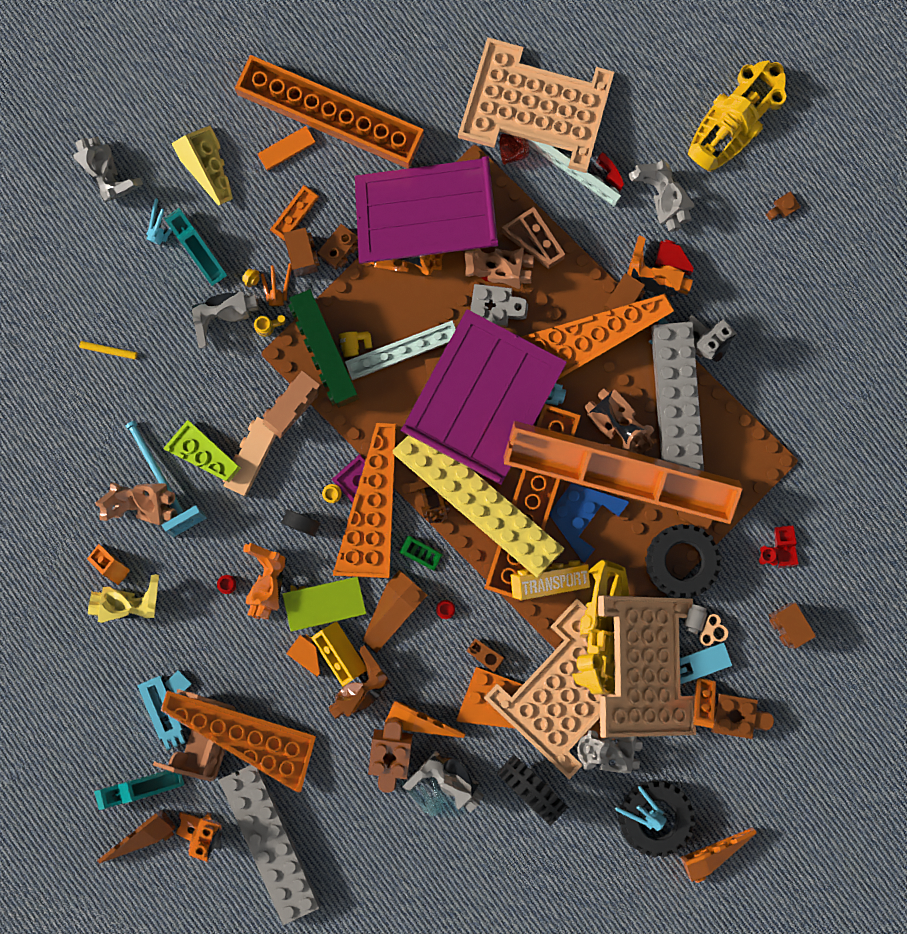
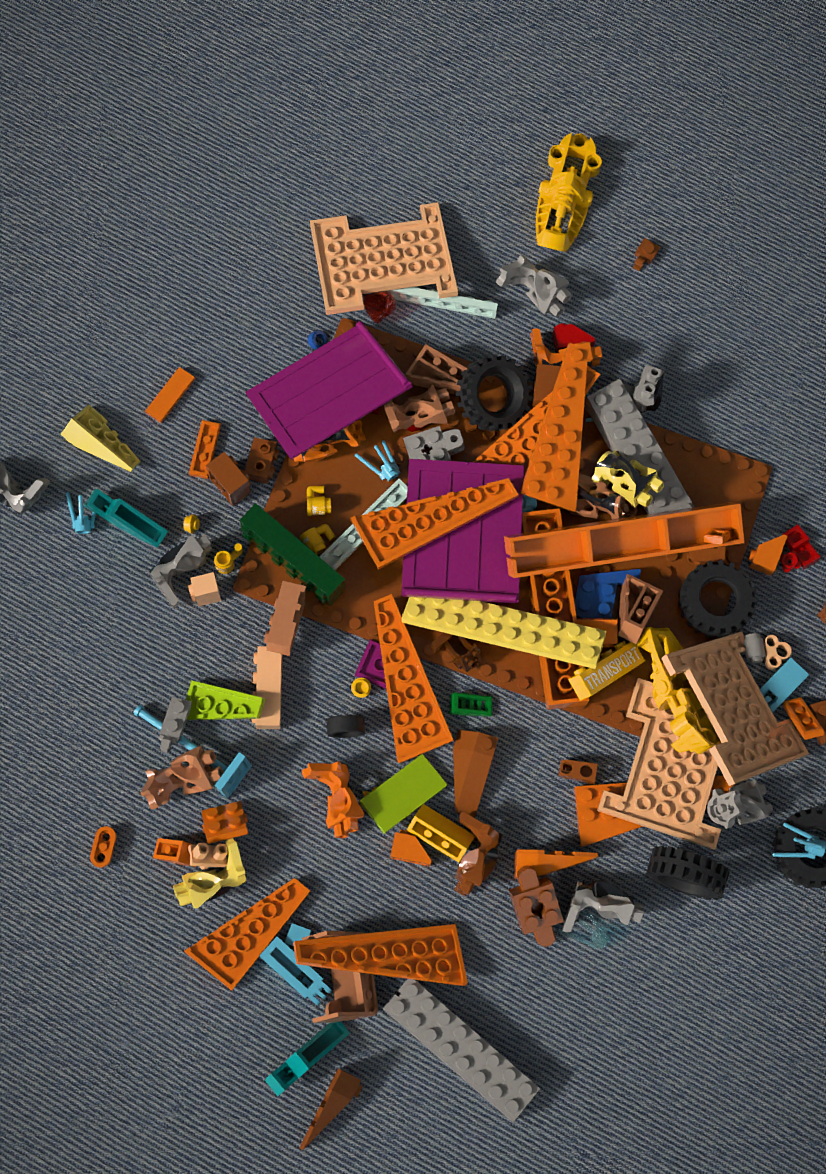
camera: 30 degrees left, 10 degrees down
yellow bar [79,341,137,360] -> none
orange hips [176,812,222,862] -> none
red plate [217,575,236,594] -> none
orange brick [235,55,424,169] -> none
orange plant [261,263,292,306] -> none
red plate [436,600,455,619] -> none
red slope [596,152,624,192] -> none
none -> orange plate [90,826,117,868]
none -> light grey hinge [159,697,192,754]
none -> orange wing [184,878,311,991]
none -> light nougat brick [188,572,221,607]
none -> light nougat hips [188,843,228,870]
none -> orange plate [202,801,248,844]
none -> yellow piece [307,486,331,516]
none -> blue piece [308,330,327,349]
none -> orange wing [351,478,518,570]
none -> medium azure plant [355,440,401,482]
none -> black tyre [456,355,533,431]
none -> orange wing [520,343,588,512]
none -> orange slope [577,618,618,647]
none -> light yellow hips [592,450,664,507]
none -> nougat wedge [618,574,663,644]
none -> orange tile [704,529,730,545]
none -> orange slope [748,535,787,576]

